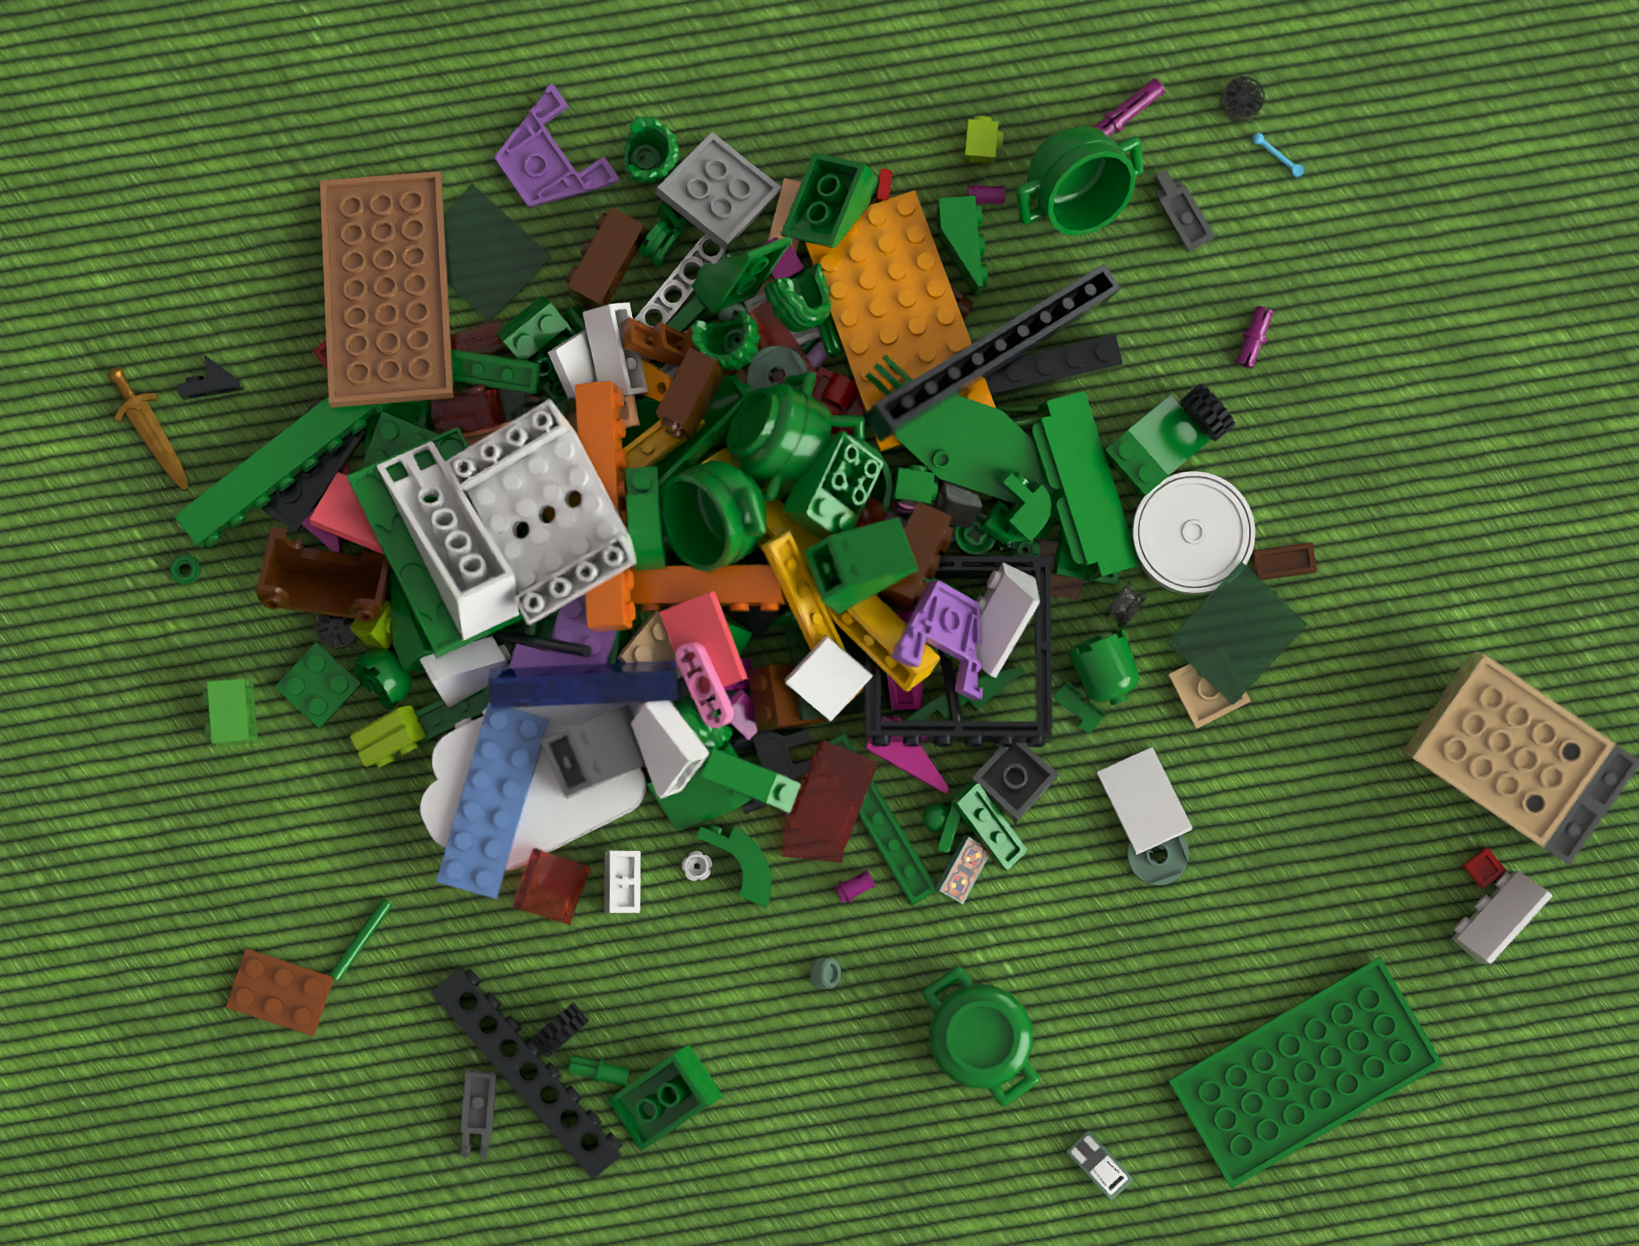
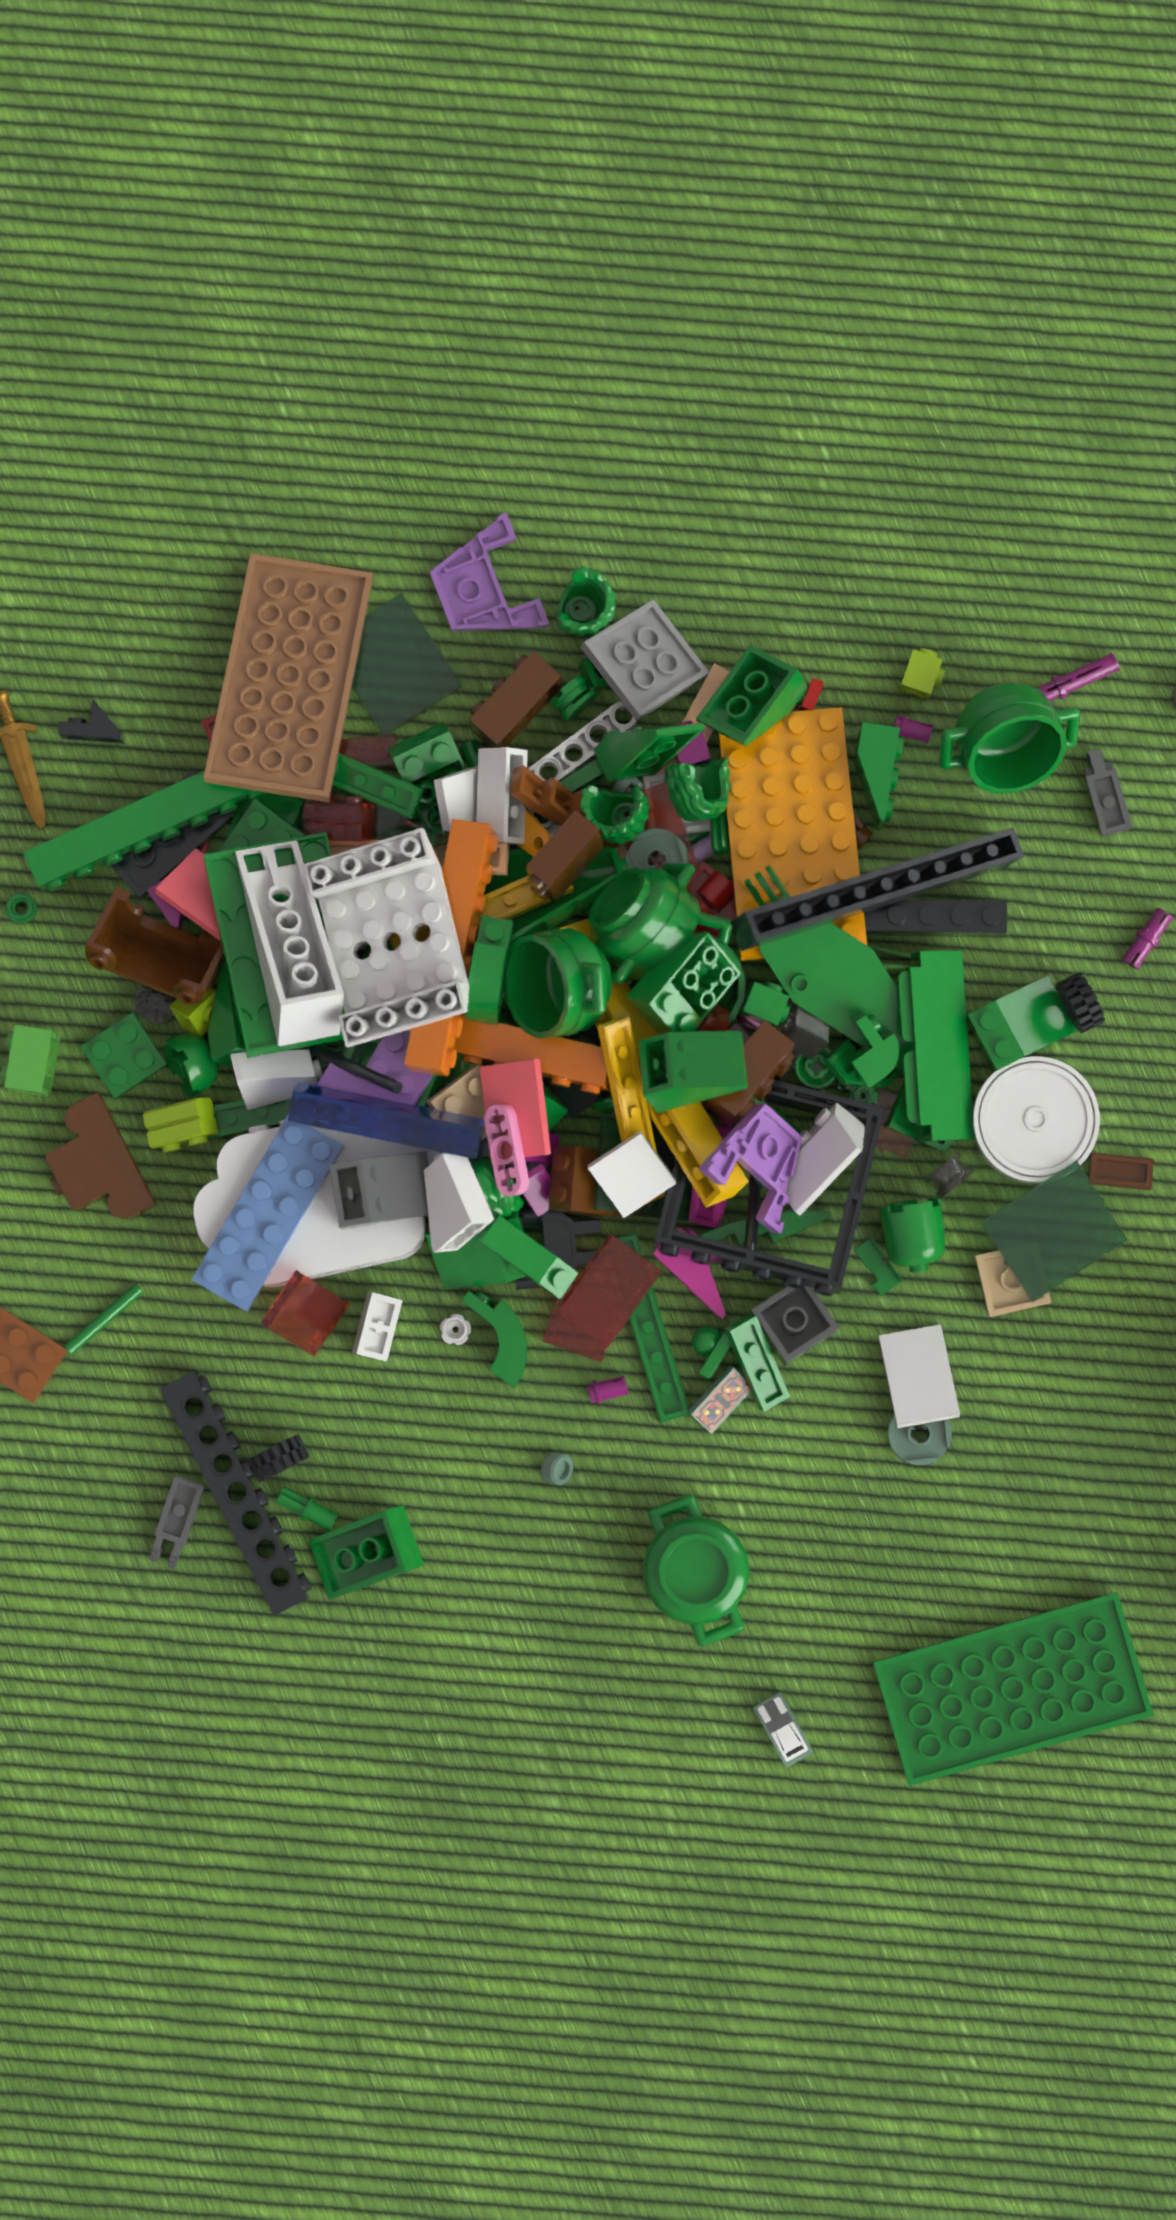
camera: 25 degrees right, 0 degrees up
none -> reddish brown brick [46,1092,158,1220]

